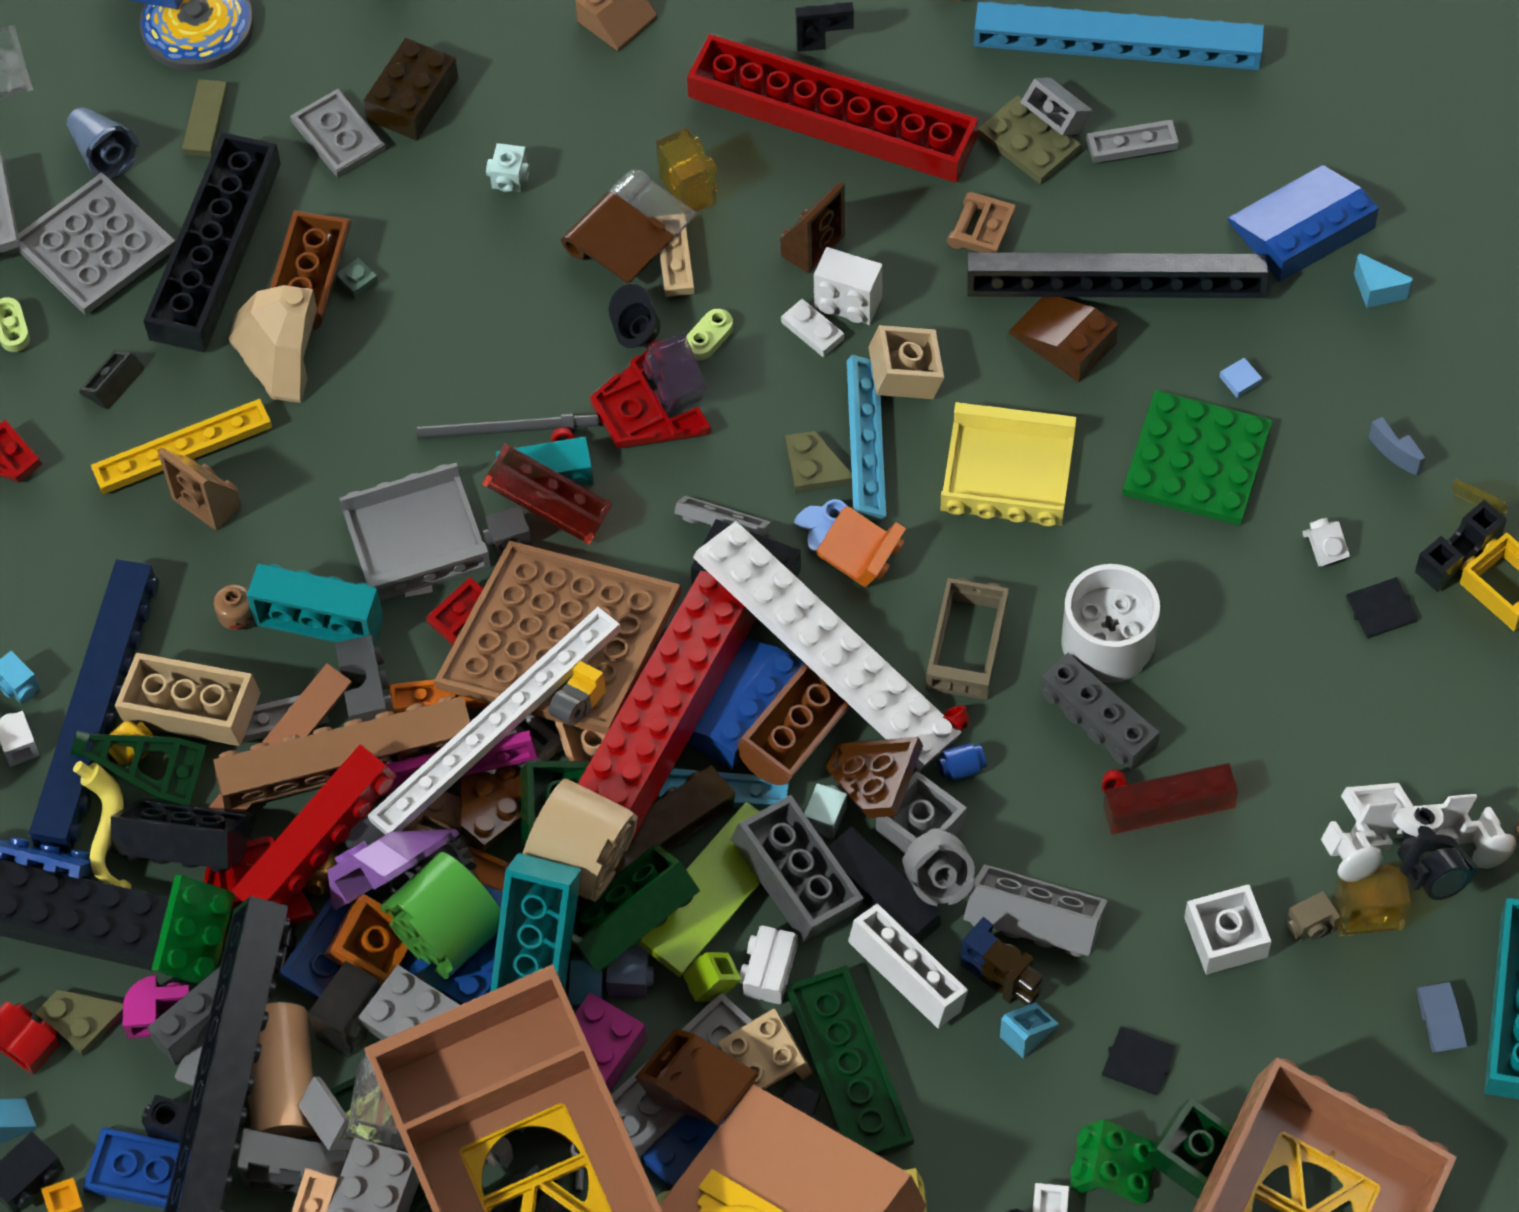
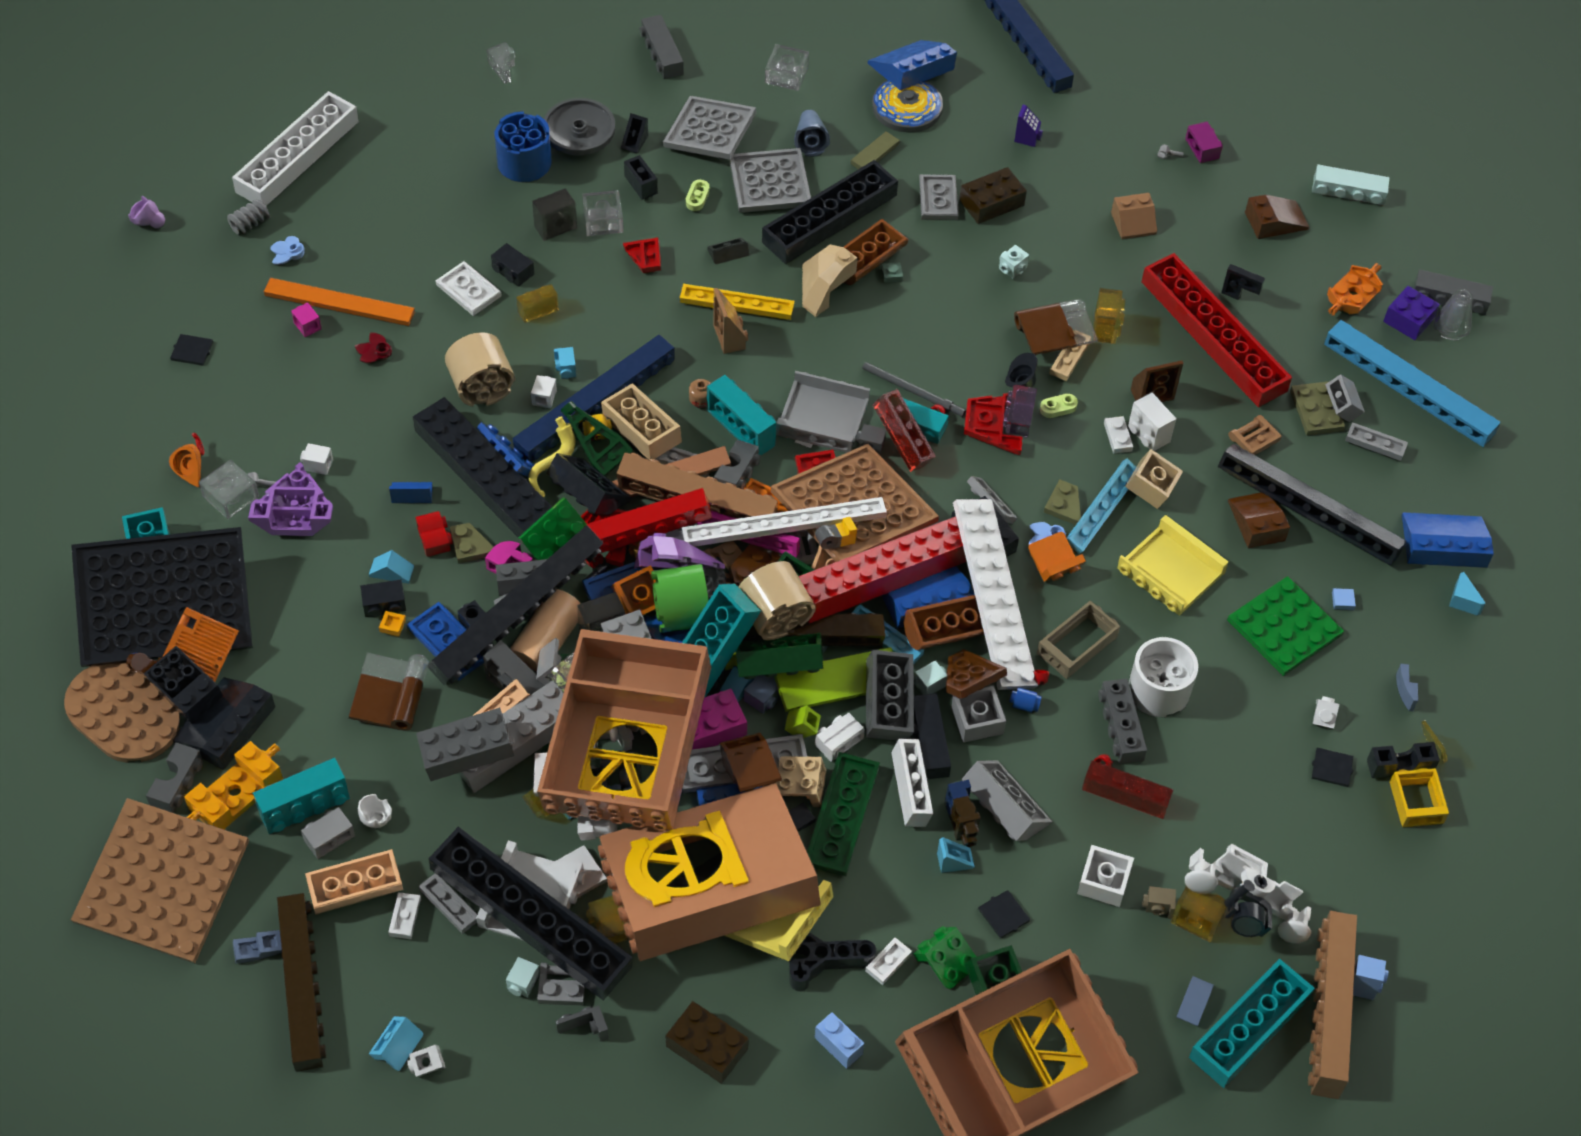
camera: 30 degrees right, 5 degrees down
light grey brick [902,828,975,906] -> none

